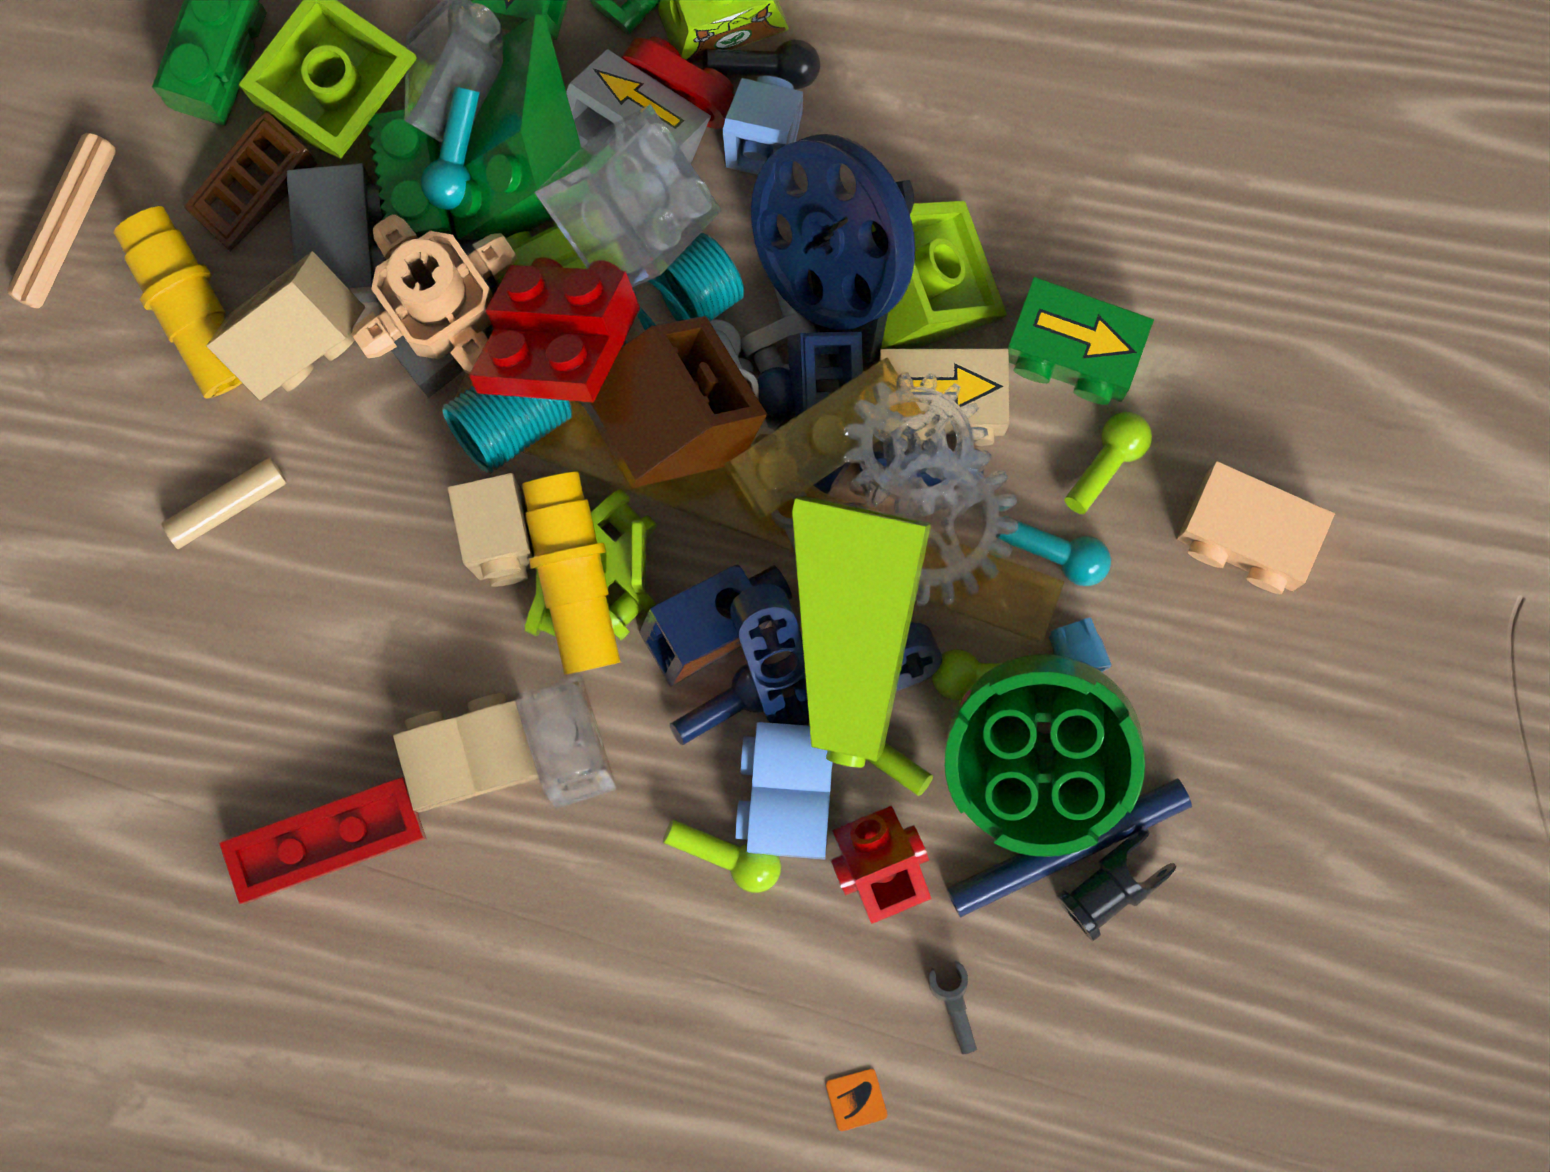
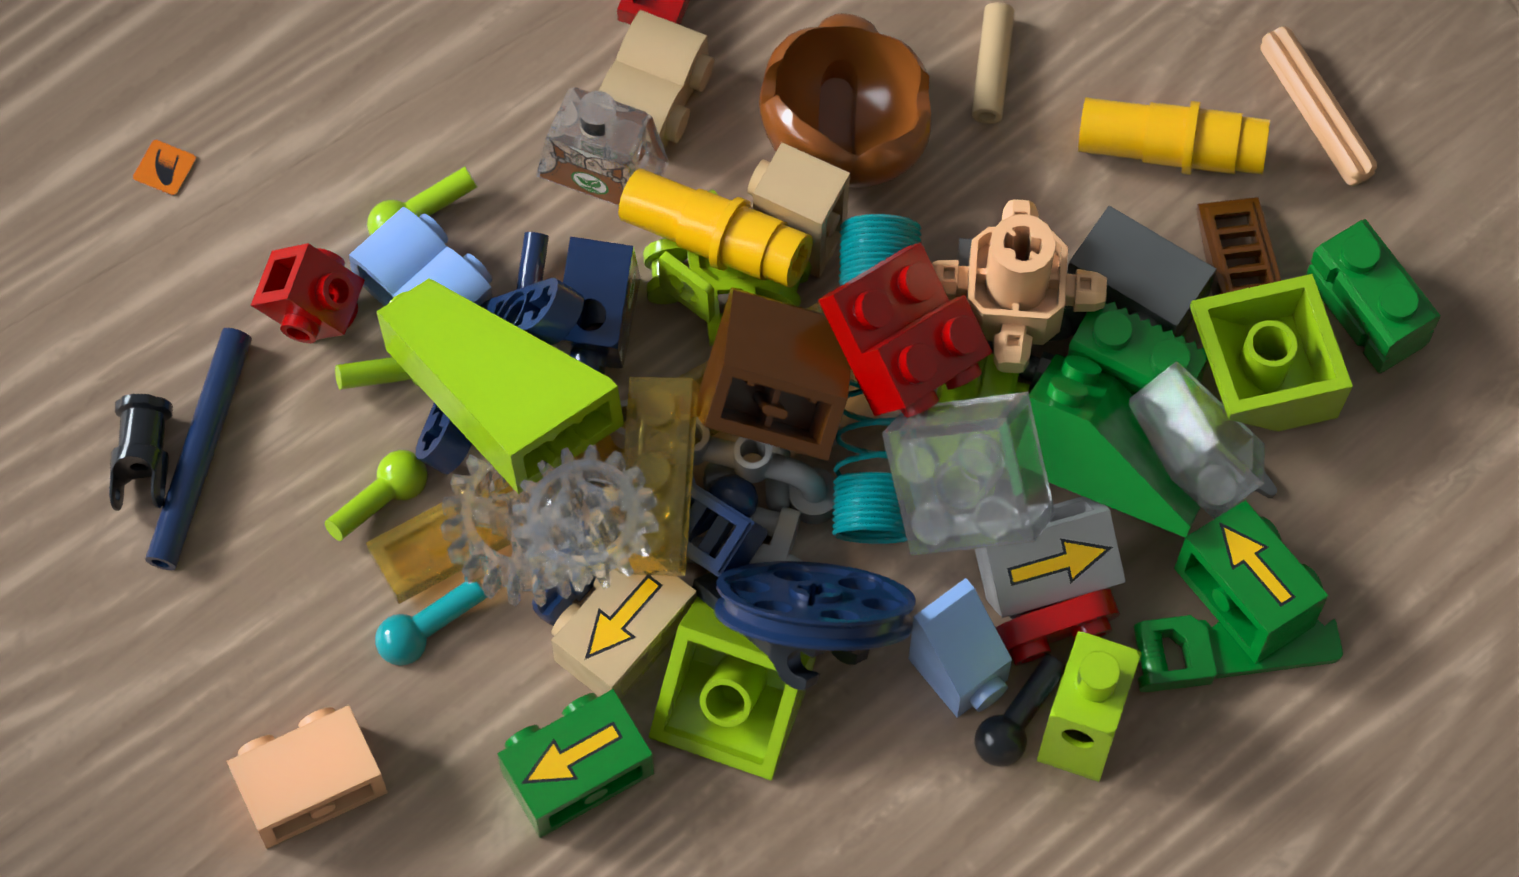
camera: 125 degrees right, 15 degrees down
tan brick [206,251,365,401] -> none
teal bar [421,86,480,210] -> none
dark grey hand [929,961,977,1054] -> none
green cylinder [944,654,1145,857] -> none
dark azure hose [1049,618,1112,672] -> none
lime bar [1064,412,1152,514] -> none
none -> dark orange piece [759,13,932,188]

